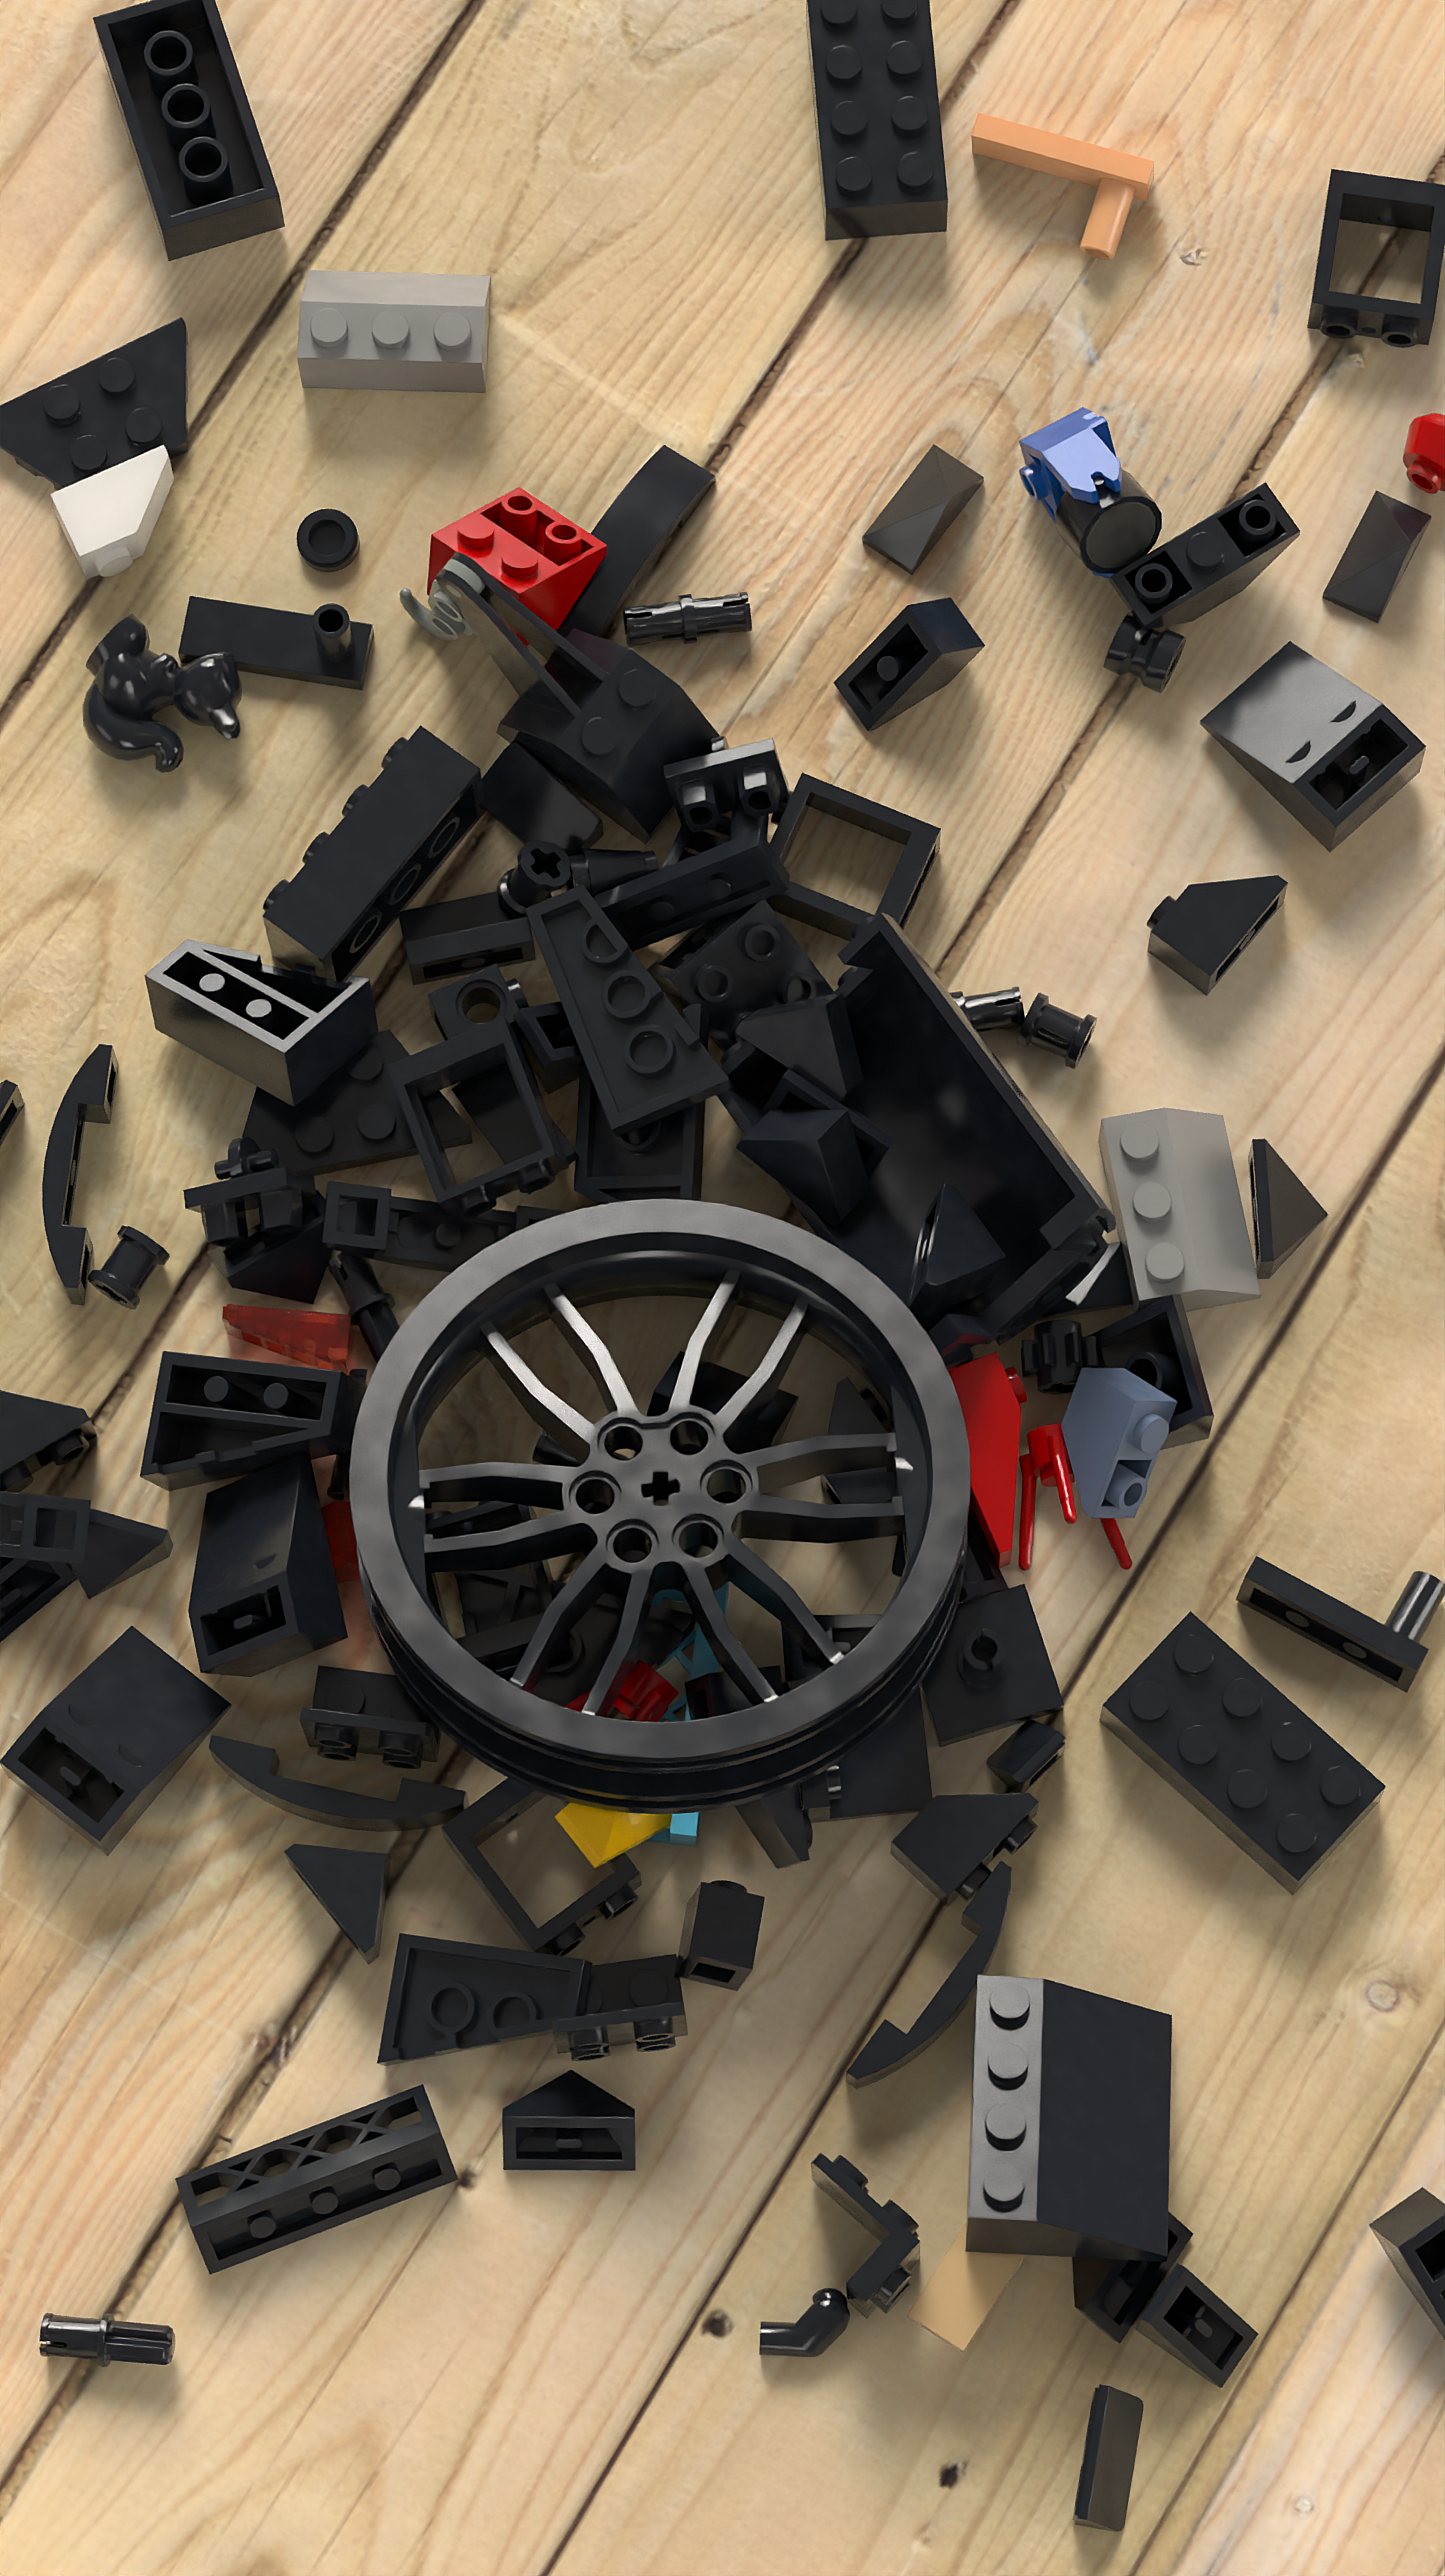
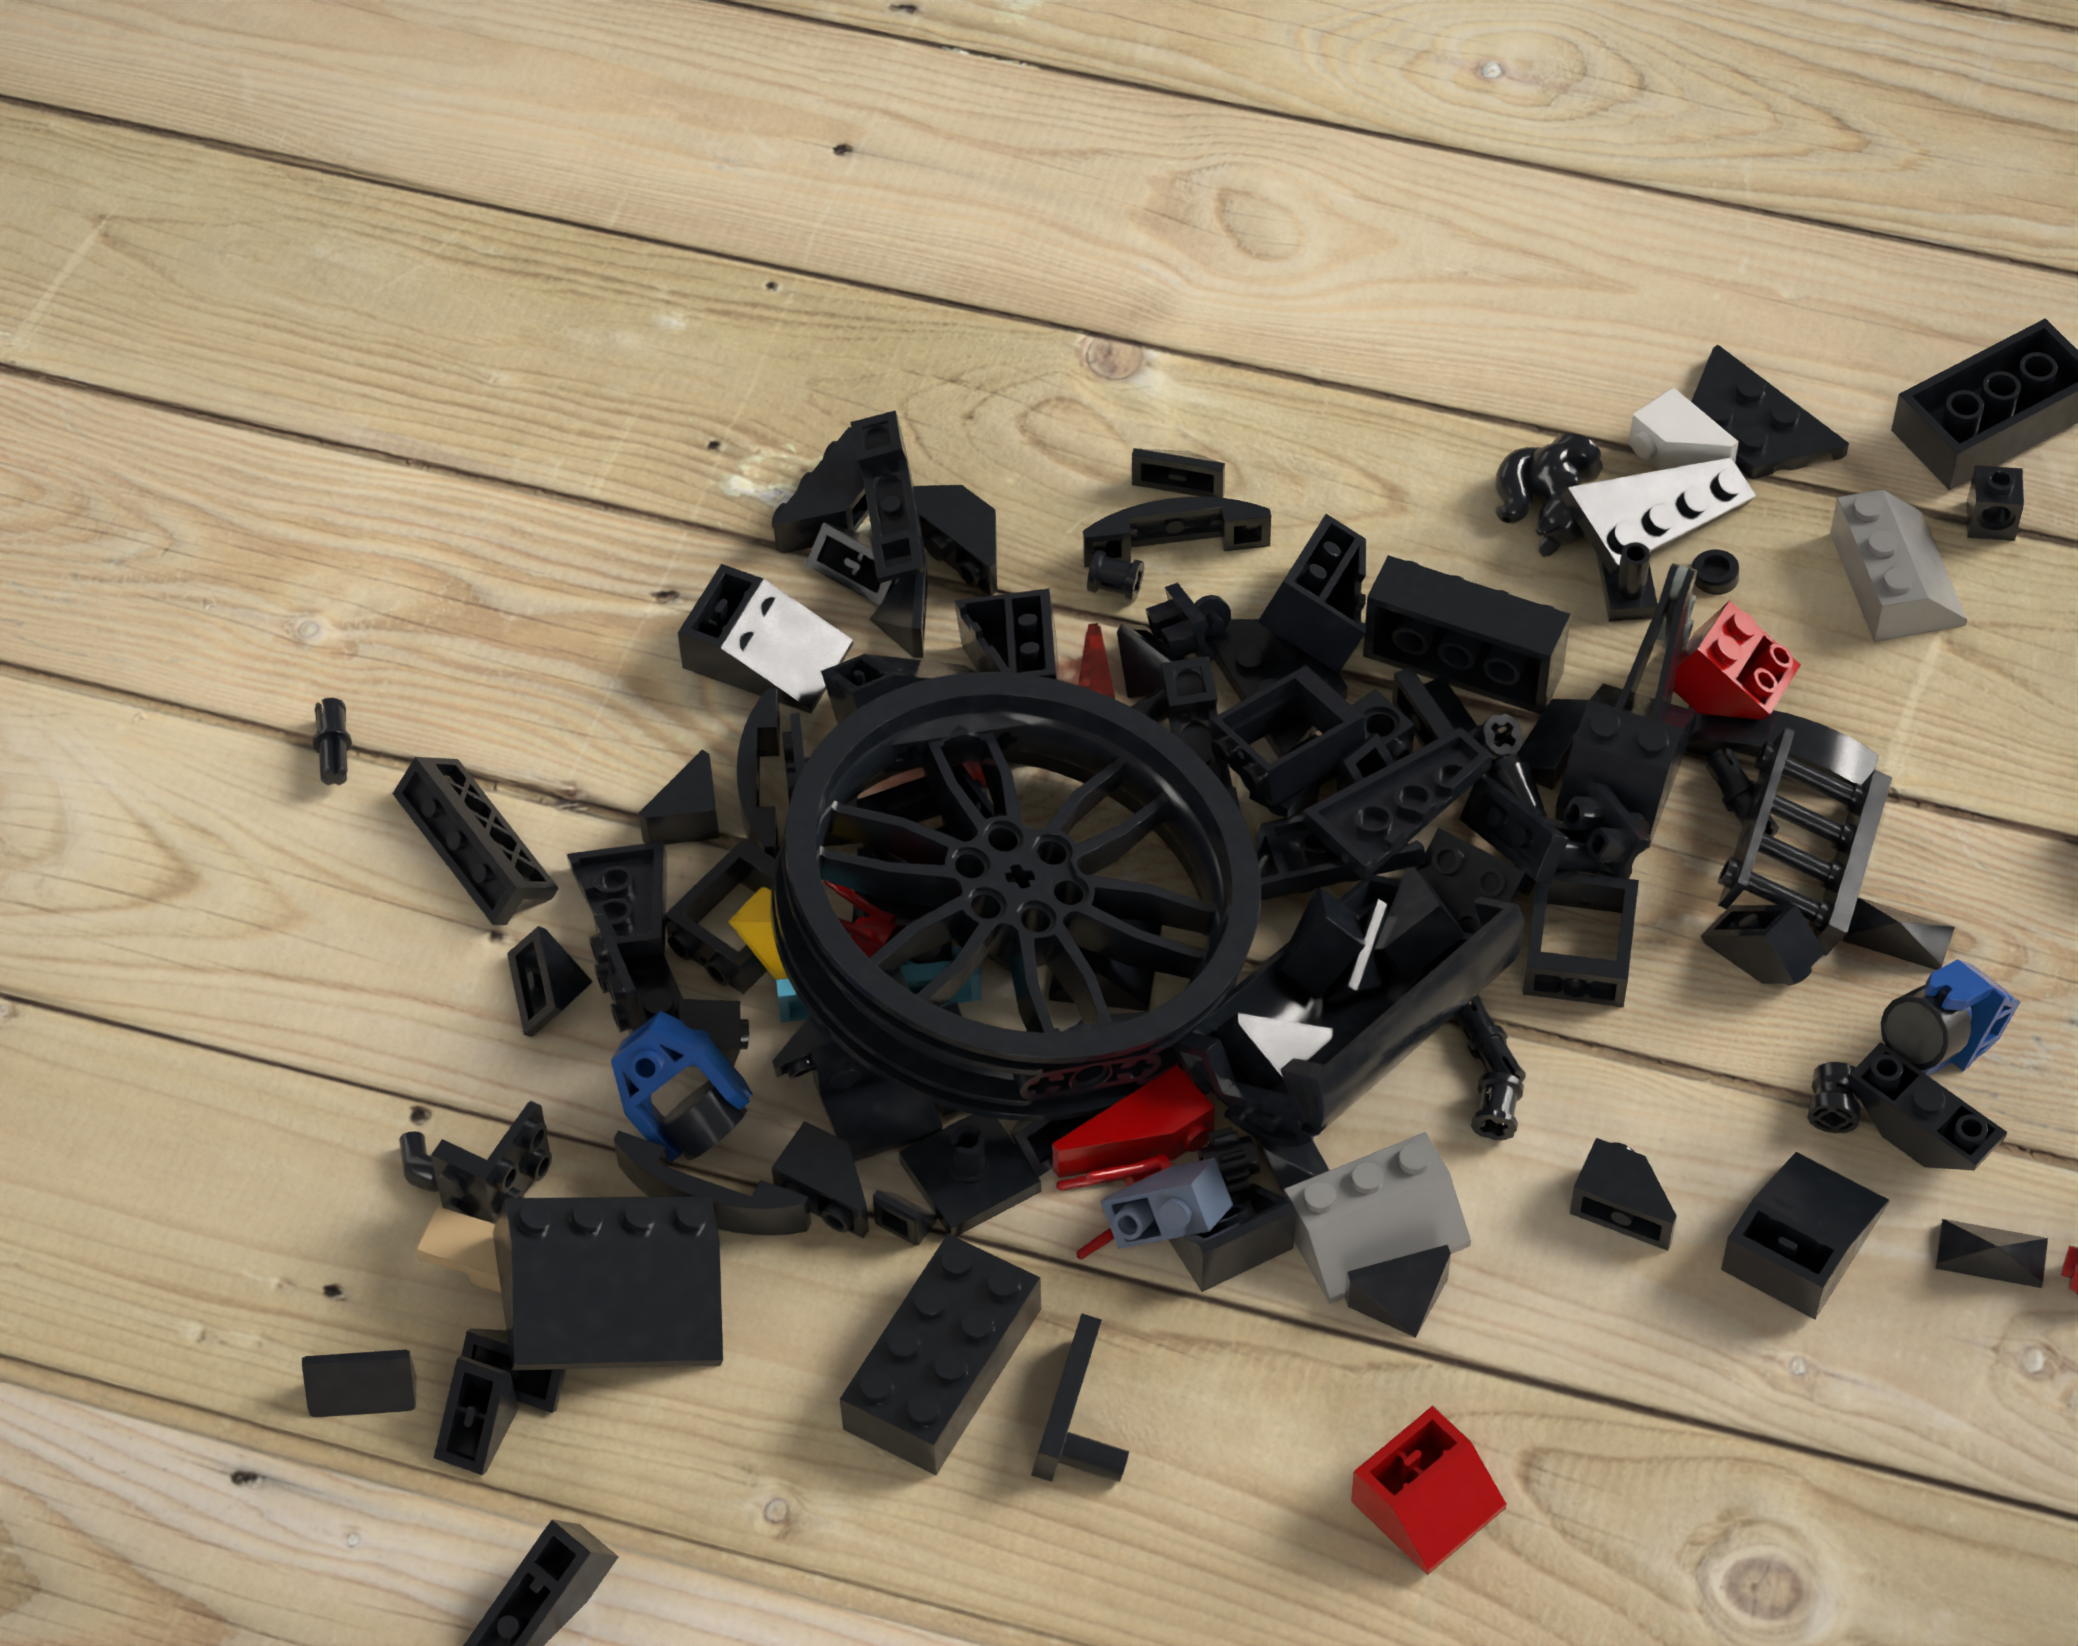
camera: 75 degrees right, 20 degrees down
none -> blue piece [611,1011,753,1163]
none -> wing [1560,457,1756,574]
none -> black fence [1718,728,1892,956]
none -> black brick [1967,465,2024,541]

